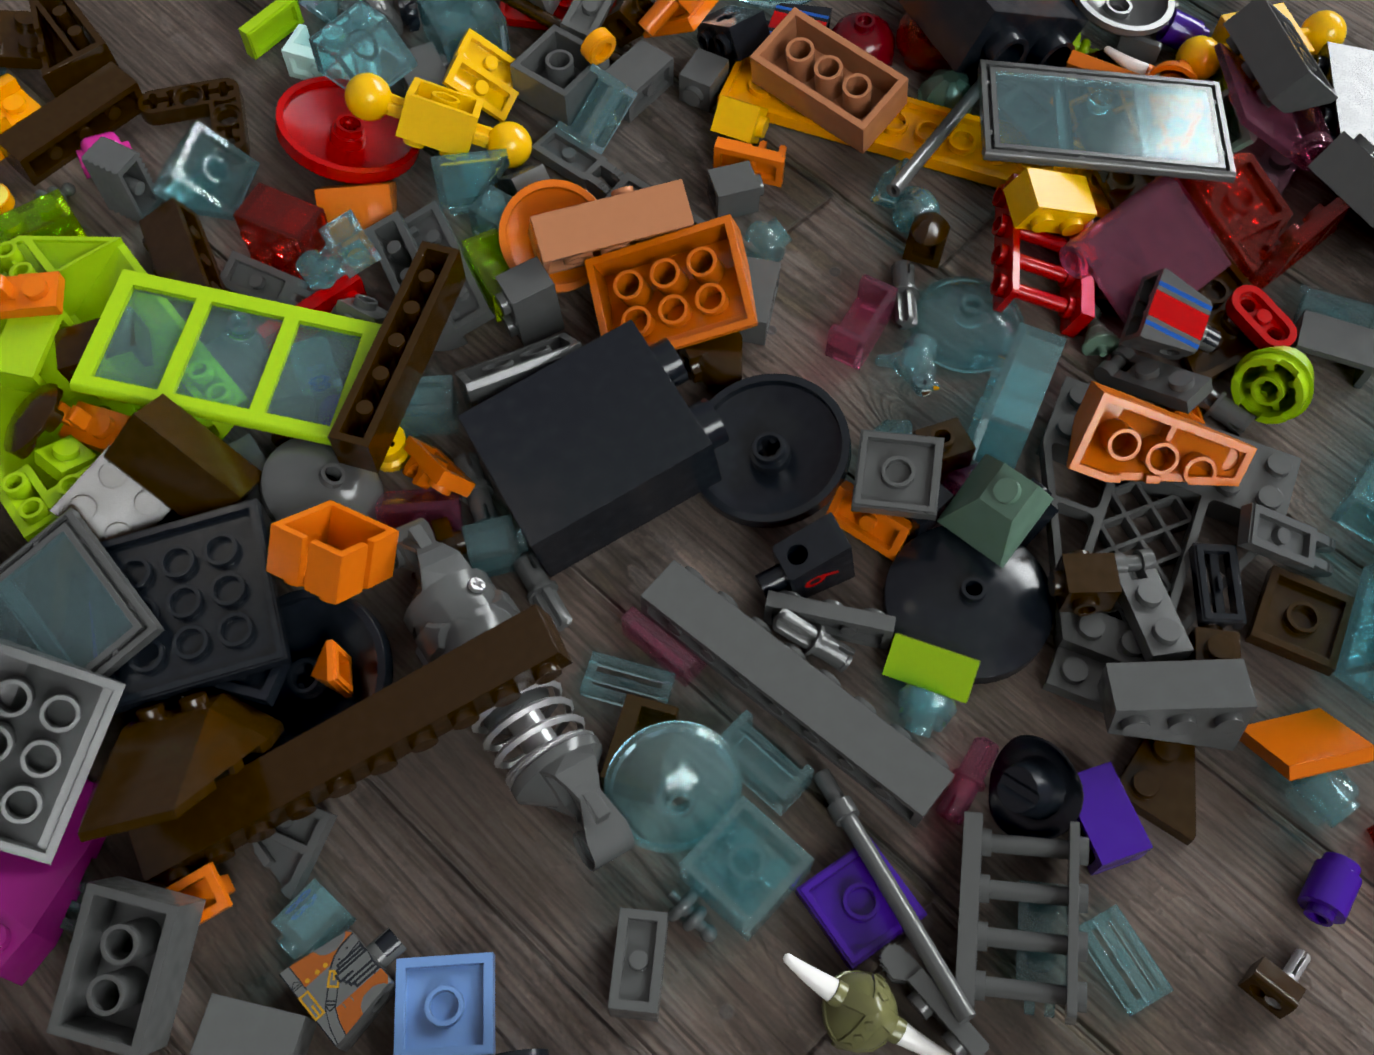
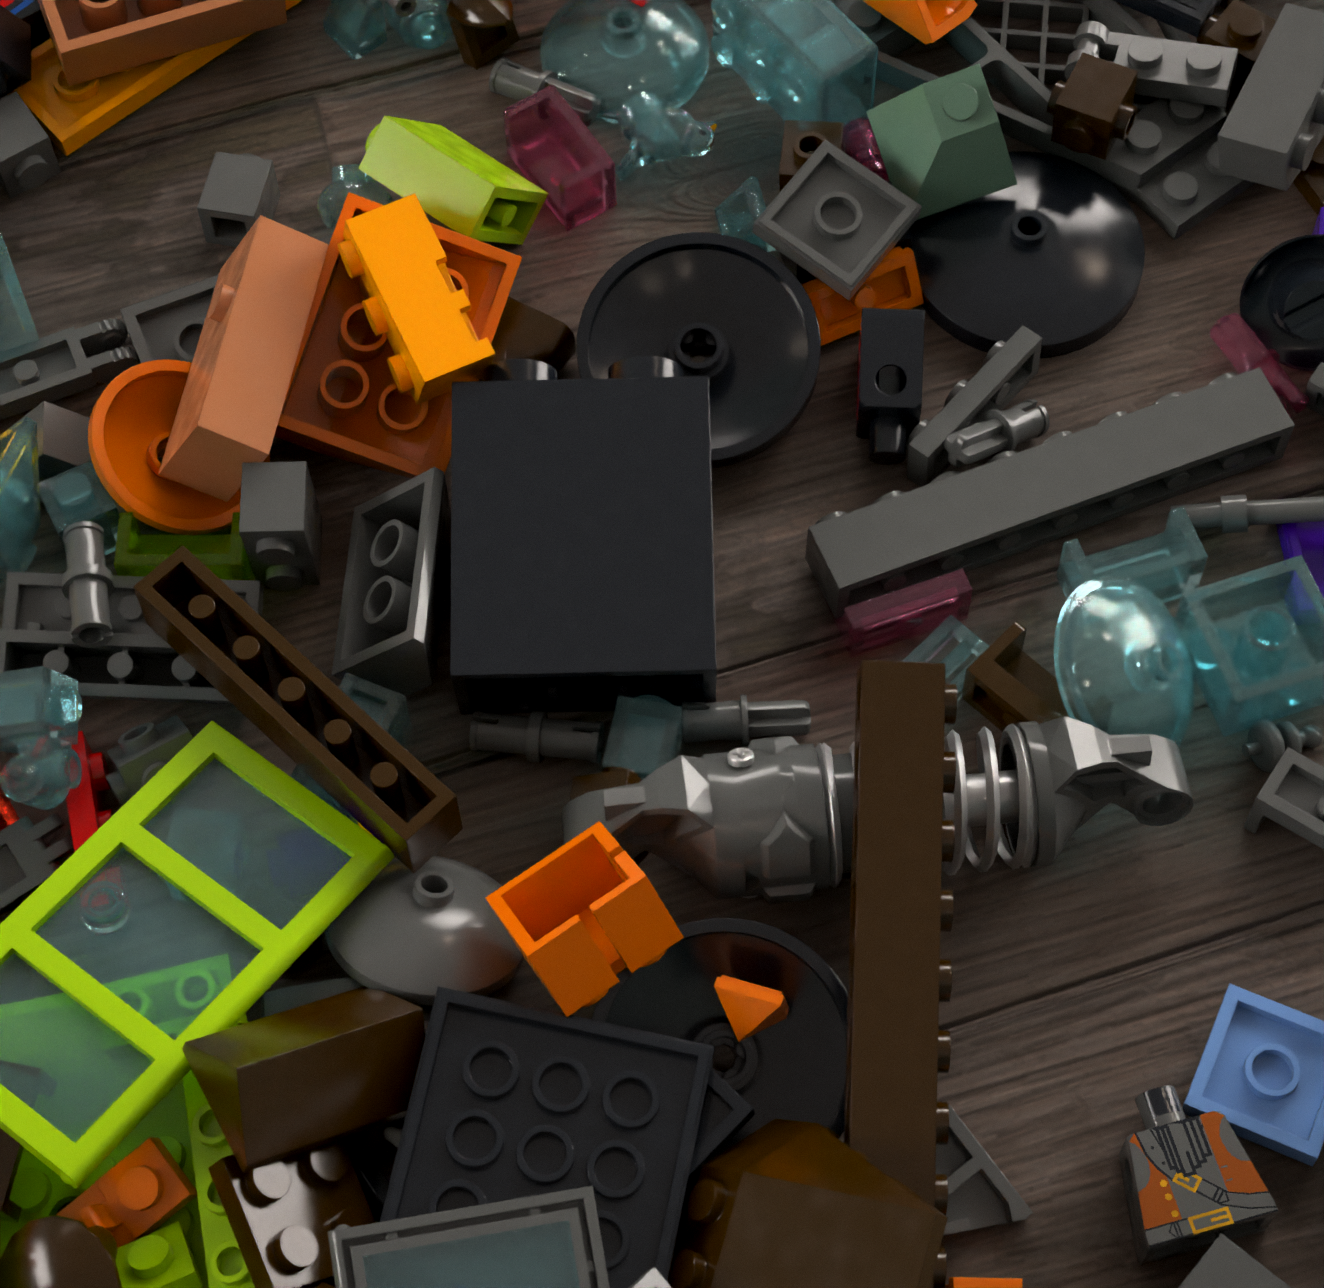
camera: 60 degrees left, 0 degrees up
clear light blue brick [271,878,356,960] -> none
clear pink panel [375,488,465,541] -> none
orange plate [402,435,476,498] -> none
yellow brick [710,95,770,144] -> none
orange plate [713,136,787,187] -> none
lime tile [882,633,981,704] -> none
clear light blue cone [898,684,957,738] -> none
none -> dark grey pin [61,521,114,648]
none -> light orange wedge [337,193,496,405]
none -> lime brick [358,115,549,245]

